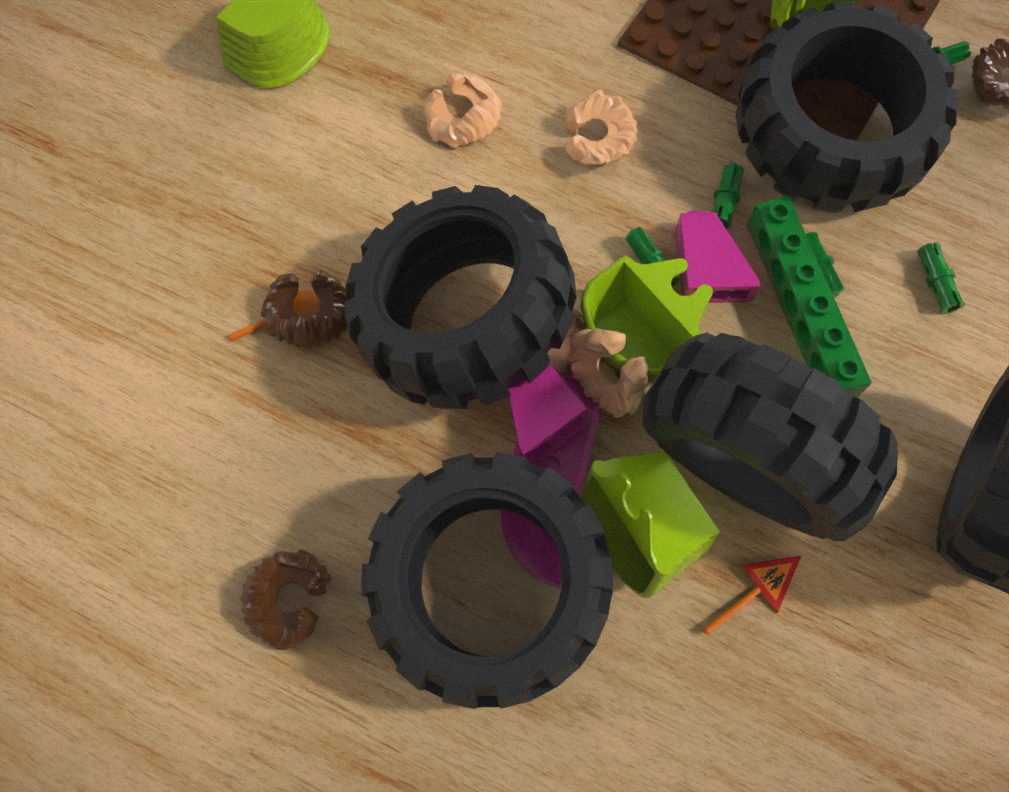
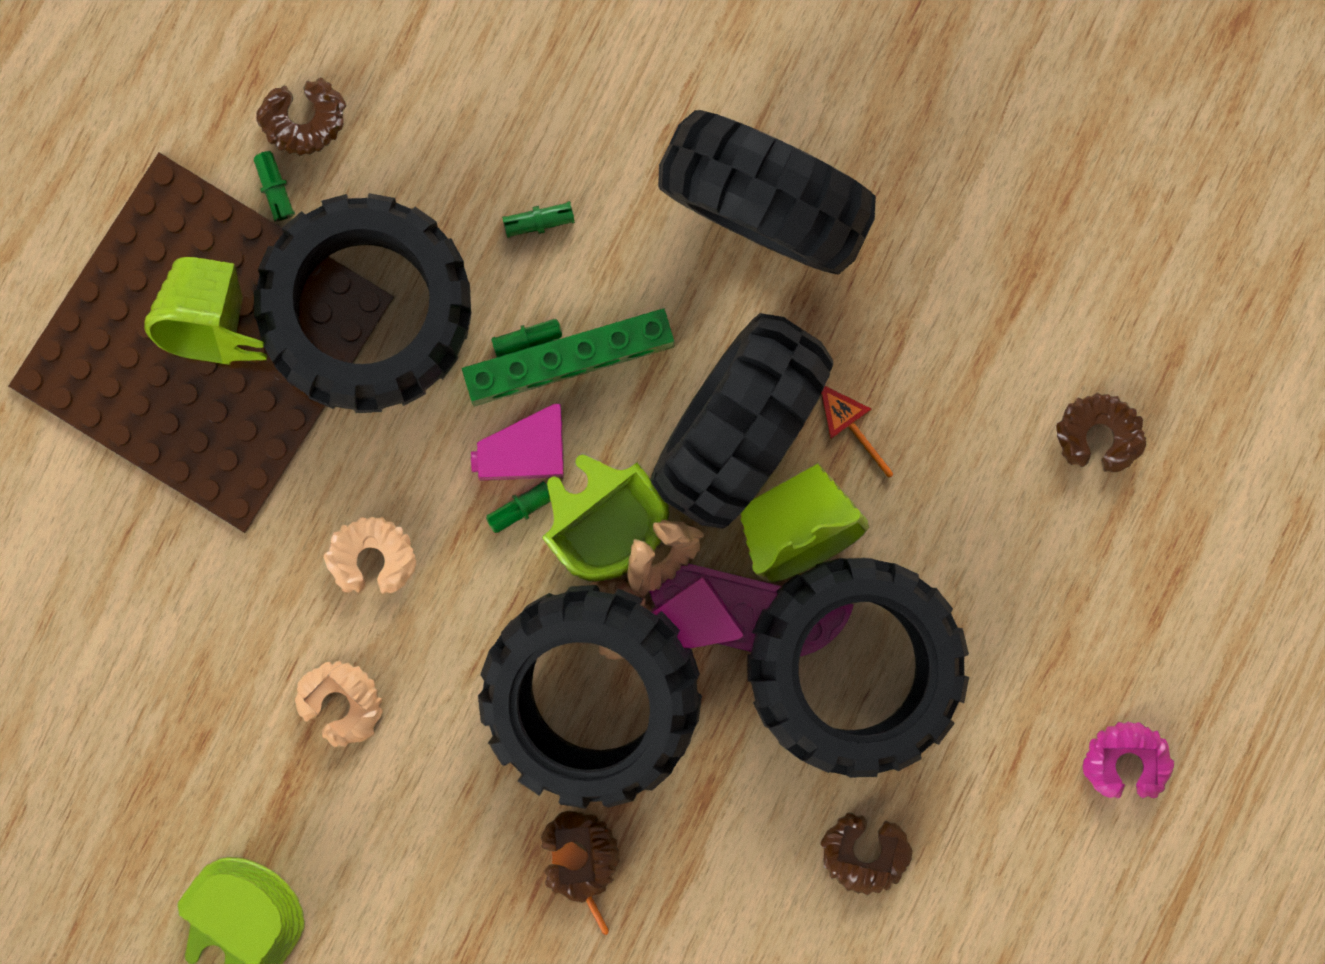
camera: 90 degrees left, 15 degrees up
green axle [712,162,744,229] -> none

